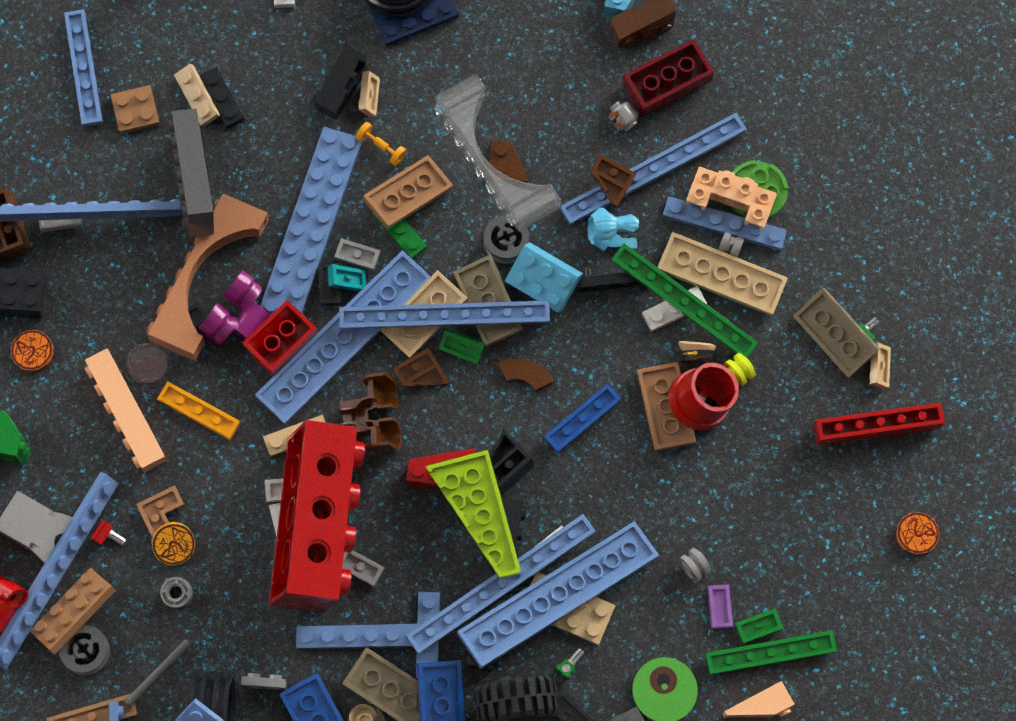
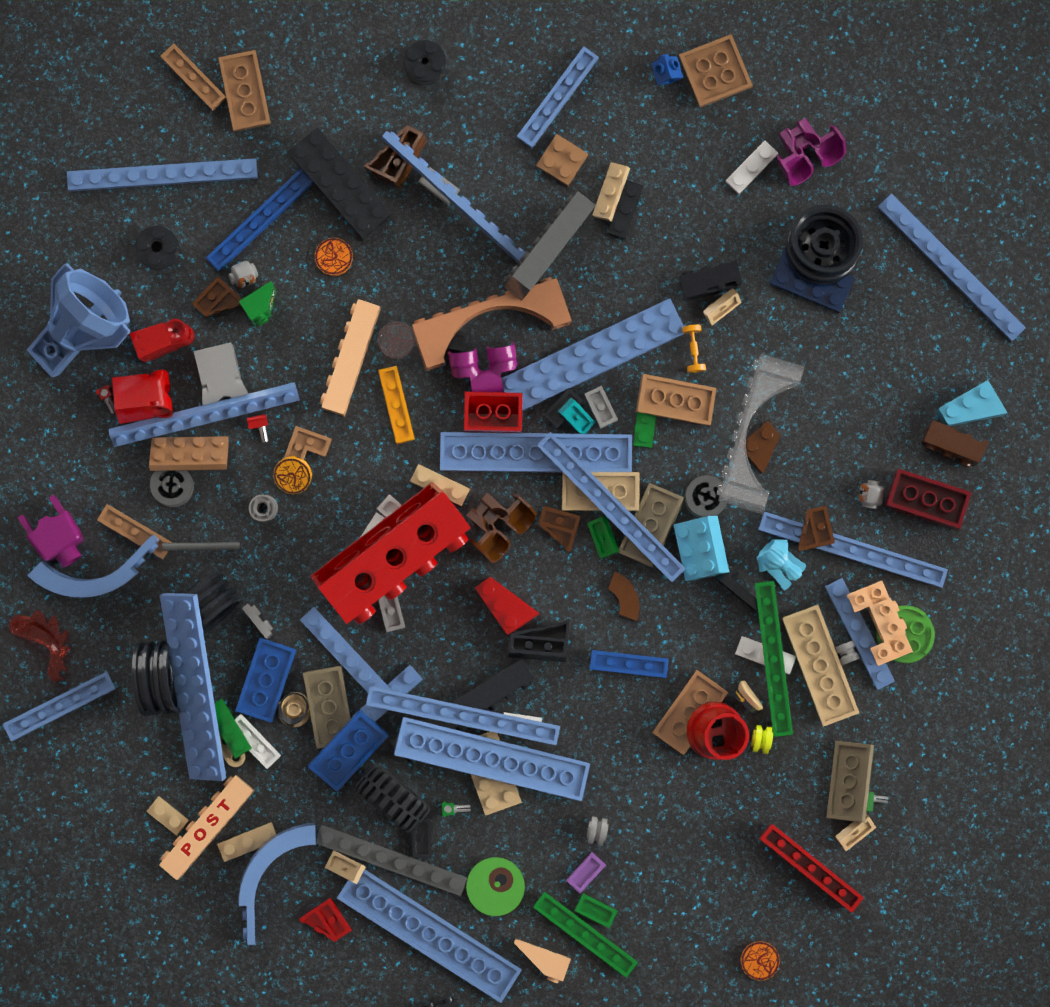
camera: 50 degrees right, 10 degrees up
lime wing [425,450,521,579] -> none

